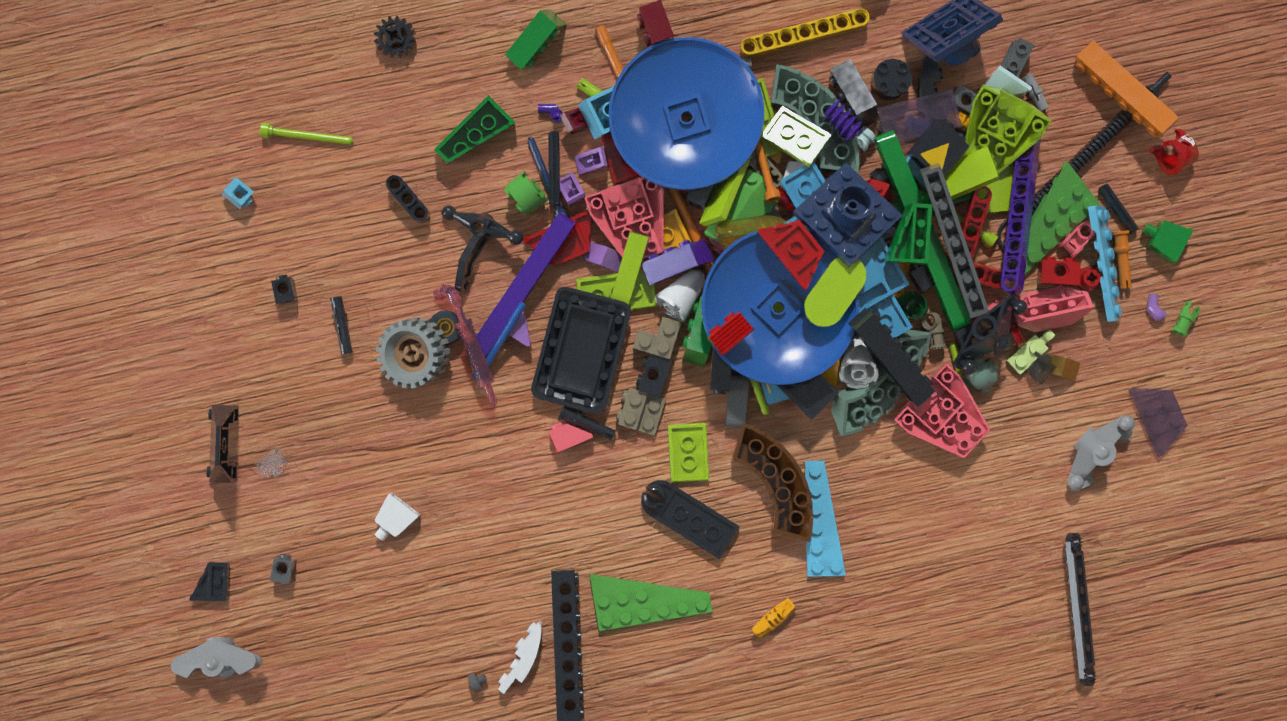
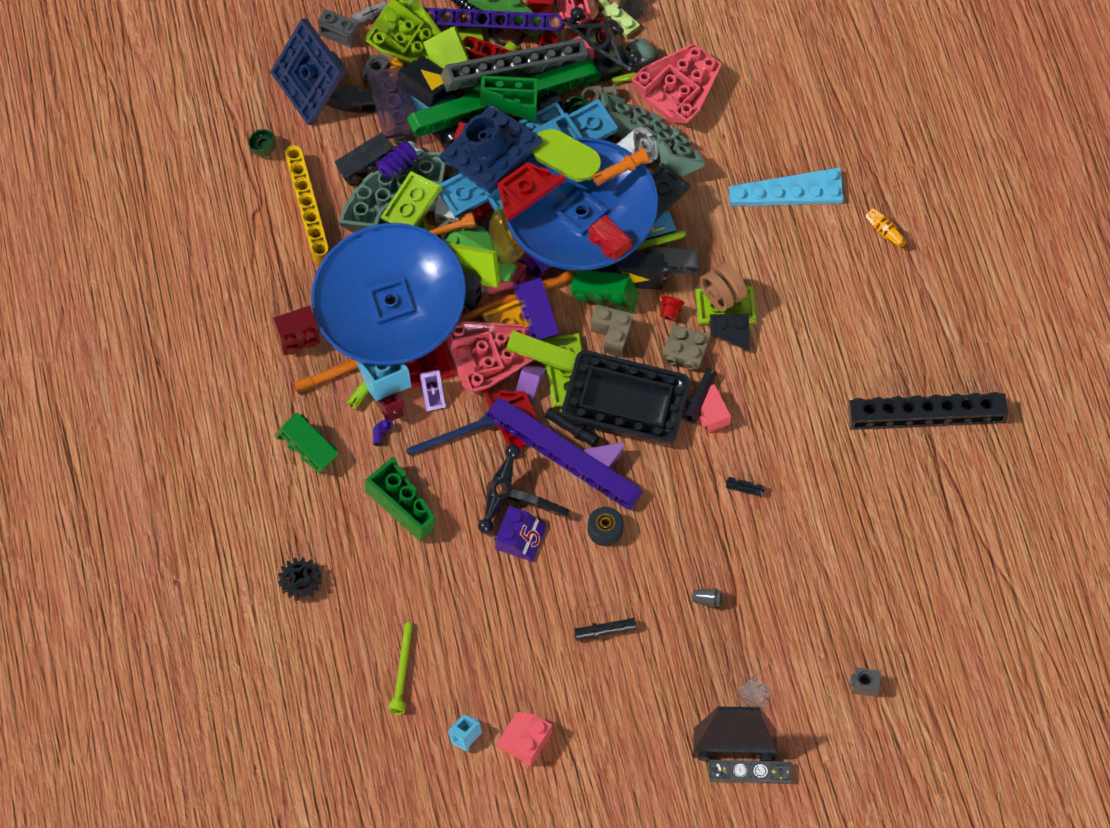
camera: 90 degrees left, 25 degrees down
light grey piece [171,637,262,678] -> none
black wing [189,562,229,601] -> none
black brick [271,275,298,304] -> none
white torso [375,493,421,541] -> none
light grey wheel [376,317,450,388] -> none
black beam [386,175,430,223] -> none
clear pink piece [433,283,497,407] -> none
dark grey tile [467,672,487,693] -> none
blue piece [472,302,526,383] -> none
white slope [498,620,542,694] -> none
bright green brick [504,171,548,215] -> none
black axle [548,131,560,206] -> none
medium lavender slope [560,172,586,207] -> none
bright green wing [589,574,713,631] -> none
black brick [636,353,672,397] -> none
black plate [641,480,740,559] -> none
white cone [654,269,705,322] -> none
reddish brown brick [731,423,813,542] -> none
black brick [848,308,935,407] -> none
black brick [871,58,912,101] -> none
light aqua slope [984,66,1032,98] -> none
none -> dark purple slope [495,506,547,562]
none -> coral slope [496,712,552,766]
none -> black pin [544,407,600,447]
none -> orange pin [592,147,649,186]
none -> red piece [659,296,685,321]
none -> dark grey cone [692,588,723,608]
none -> nougat wheel [700,262,747,312]
none -> dark grey tile [709,760,792,784]
none -> black wing [710,314,750,352]
none -> black axle [726,477,765,497]

